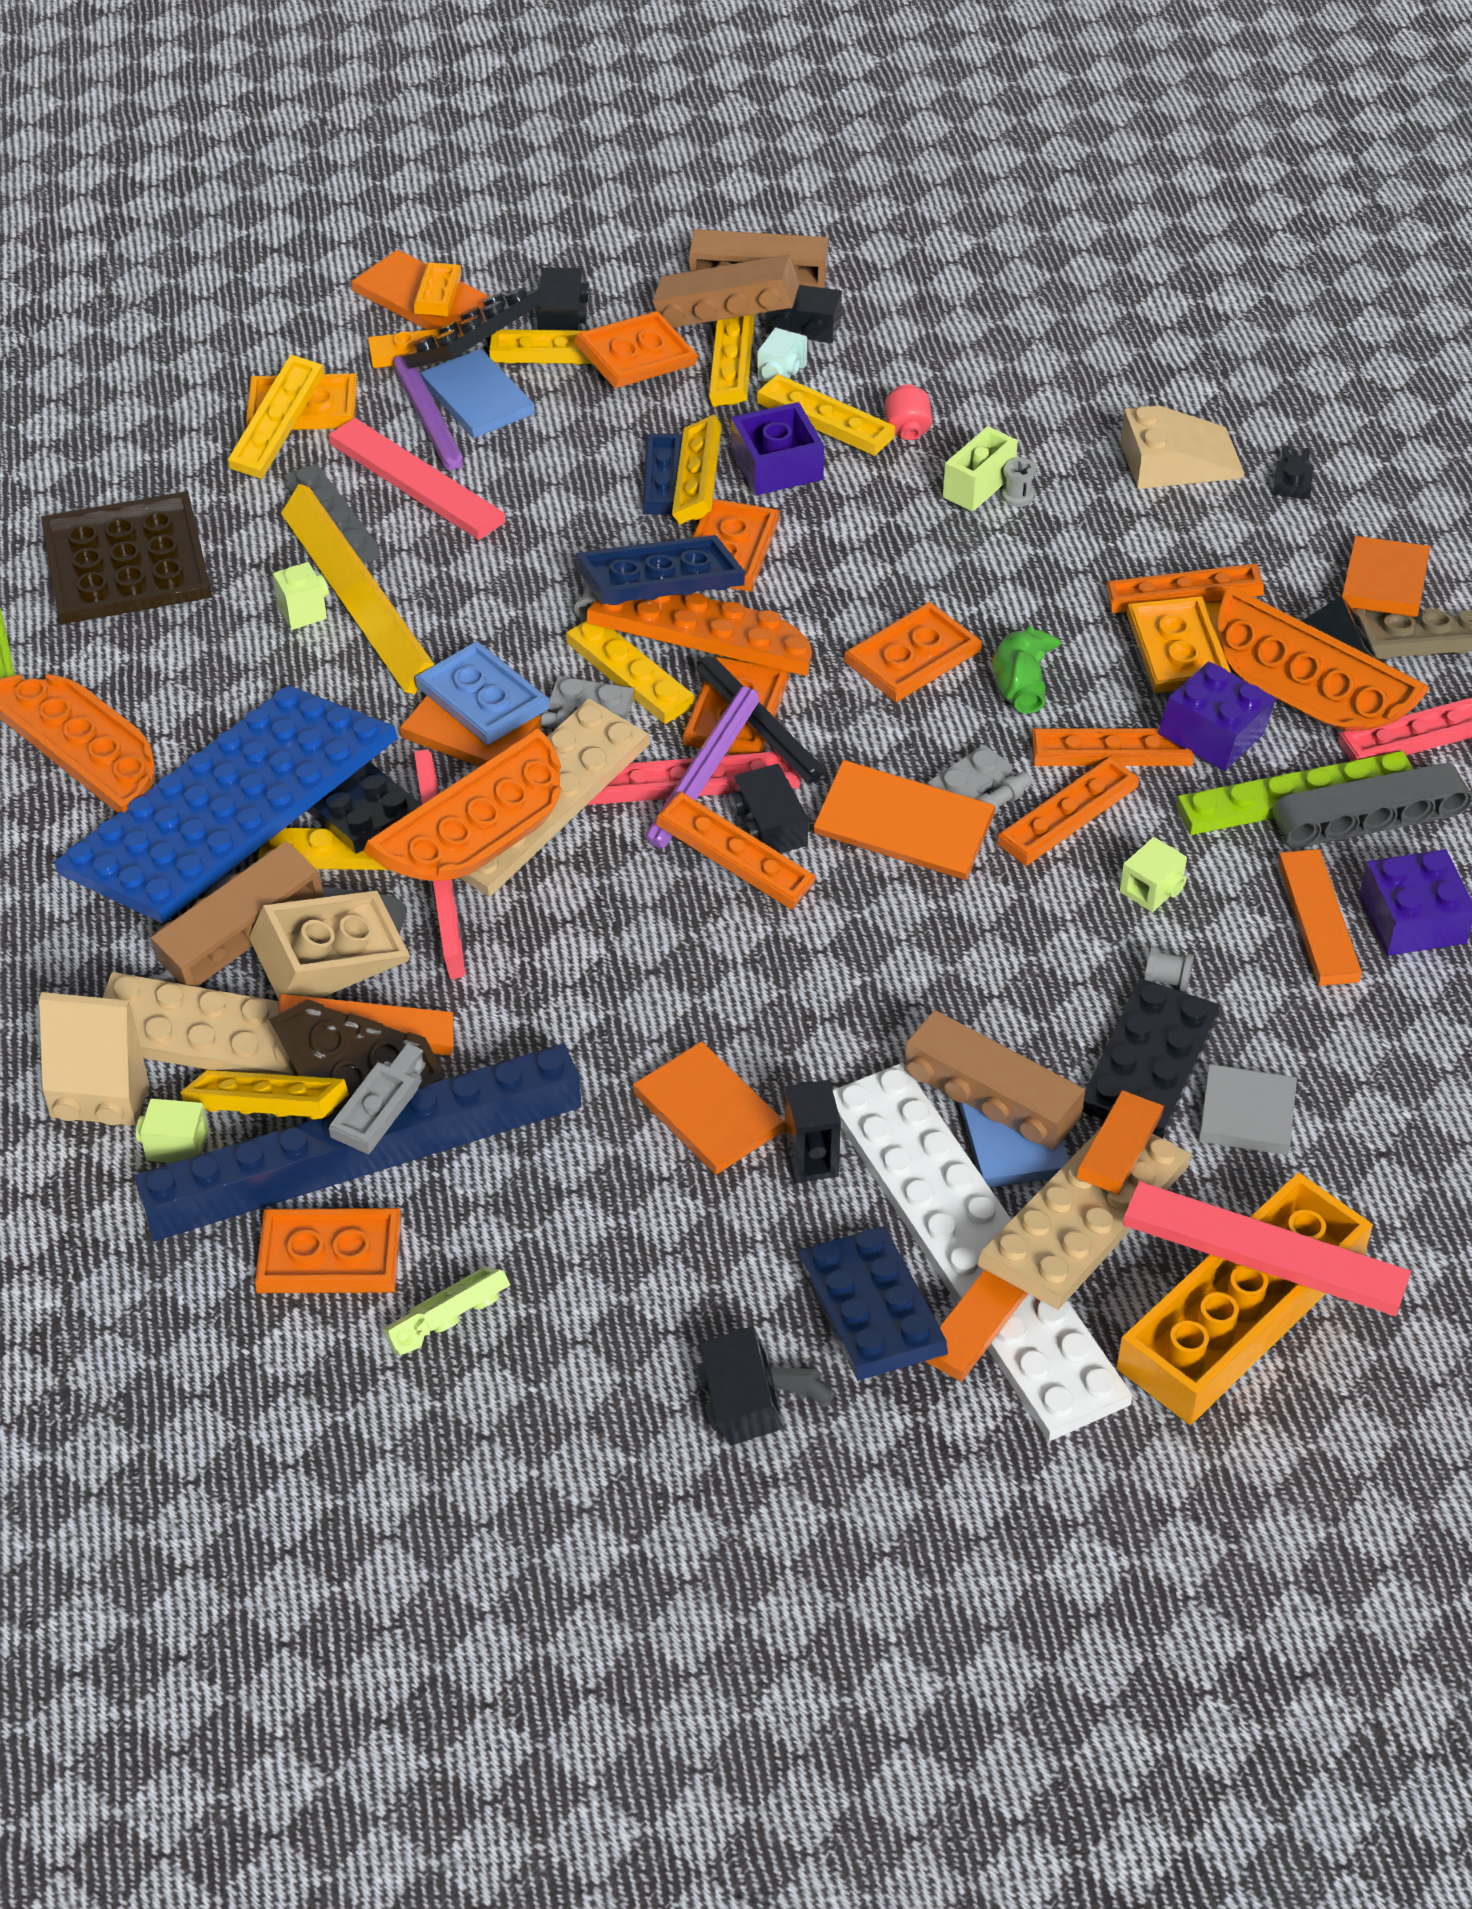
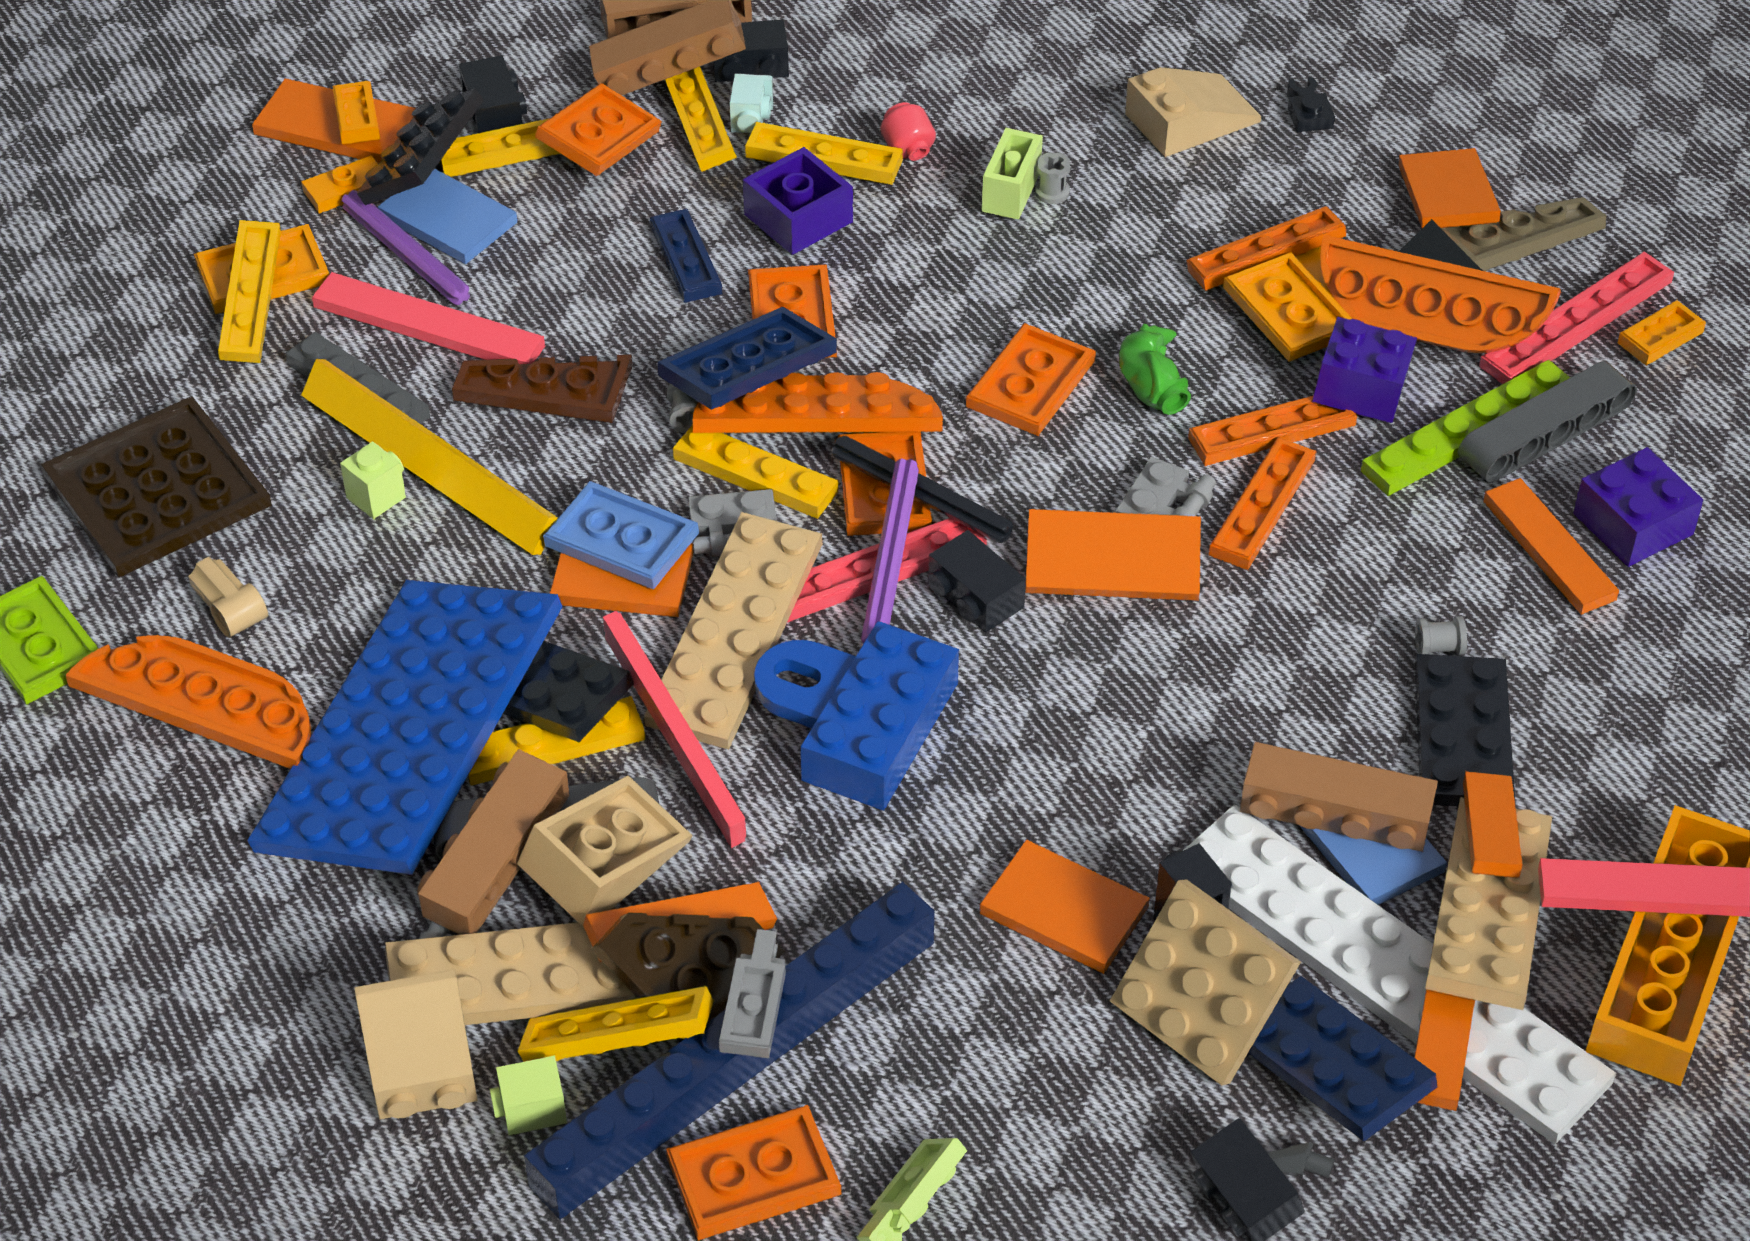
camera: 20 degrees left, 0 degrees up
orange plate [364,728,562,881] -> none
orange tile [656,791,816,910] -> none
yellow plate [672,414,722,525] -> none
yellowish green brick [1120,837,1187,912] -> none
light grey tile [1199,1064,1297,1155] -> none
none -> tan piece [188,557,268,638]
none -> reddish brown wing [452,354,633,423]
none -> blue brick [754,621,959,811]
none -> tan plate [1110,879,1301,1086]

